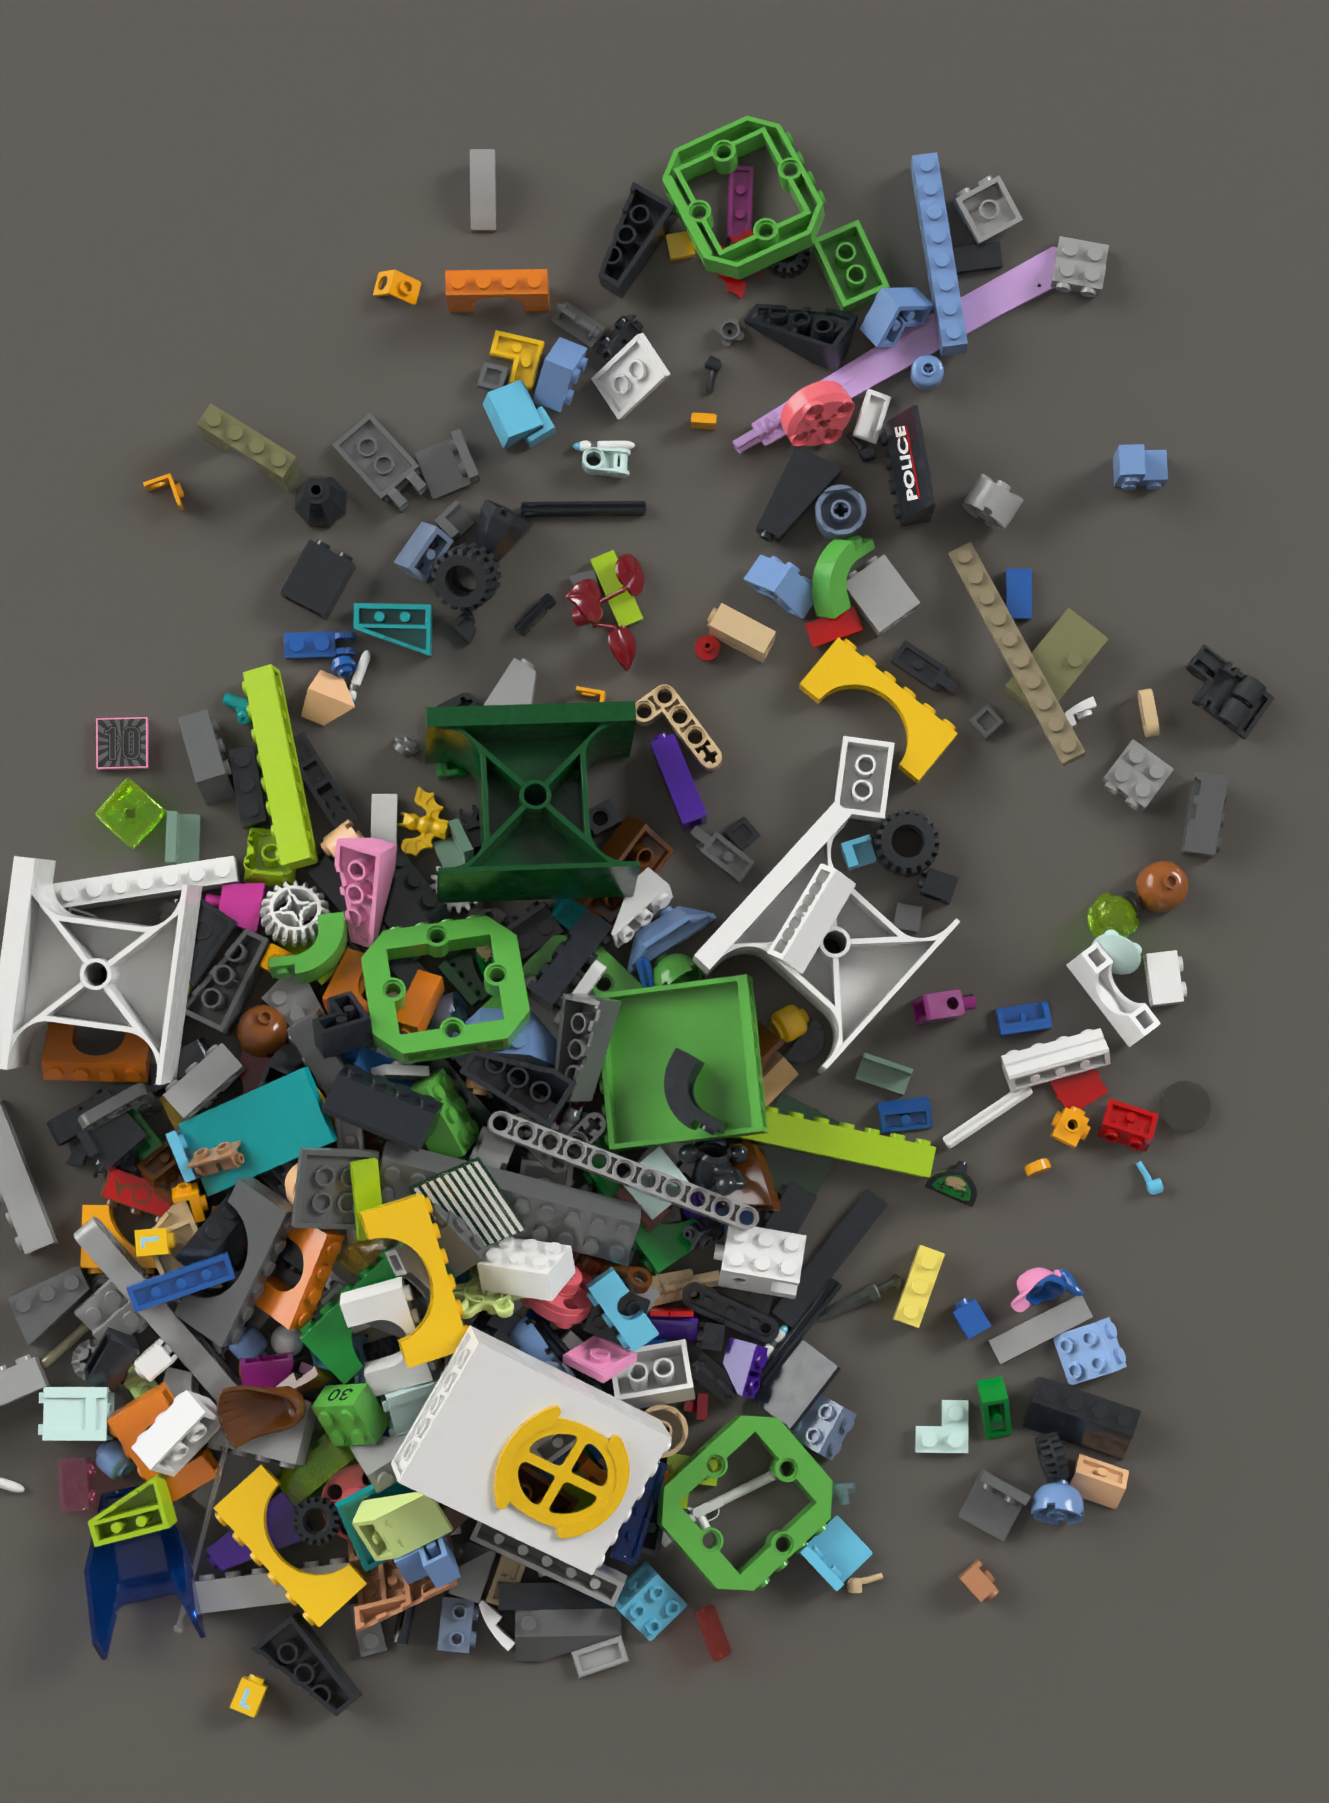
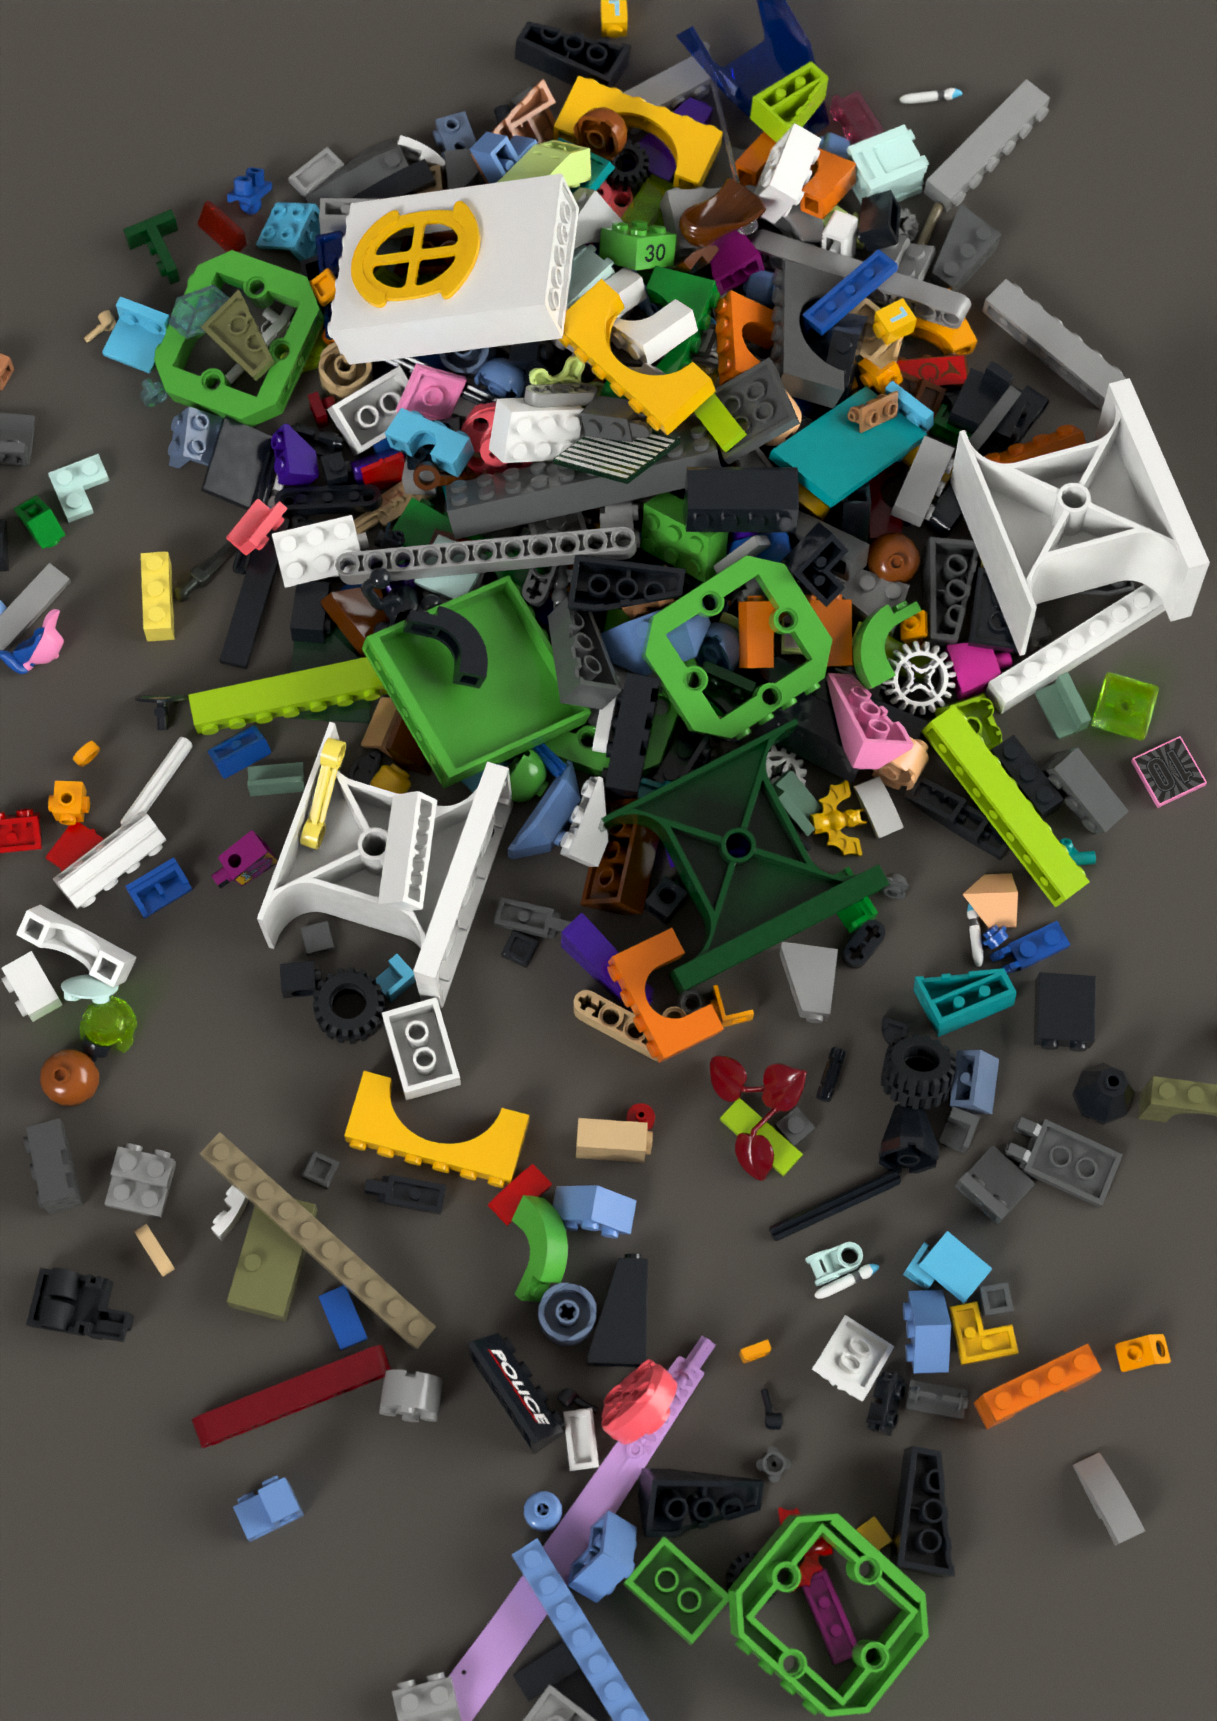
camera: 150 degrees right, 10 degrees down
light grey brick [846,555,920,637] -> none
blue brick [951,1298,991,1340] -> none
none -> dark green bracket [123,209,180,285]
none -> clear light blue slope [169,285,229,339]
none -> dark red beam [192,1345,392,1448]
none -> olive wing [201,289,275,381]
none -> coral bracket [226,499,288,556]
none -> blue hips [227,167,272,215]
none -> light yellow piece [300,738,346,850]
none -> light orange tile [310,268,337,307]
none -> light grey beam [524,383,598,407]
none -> dark orange cylinder [574,107,627,161]
none -> orange arch [607,928,724,1063]

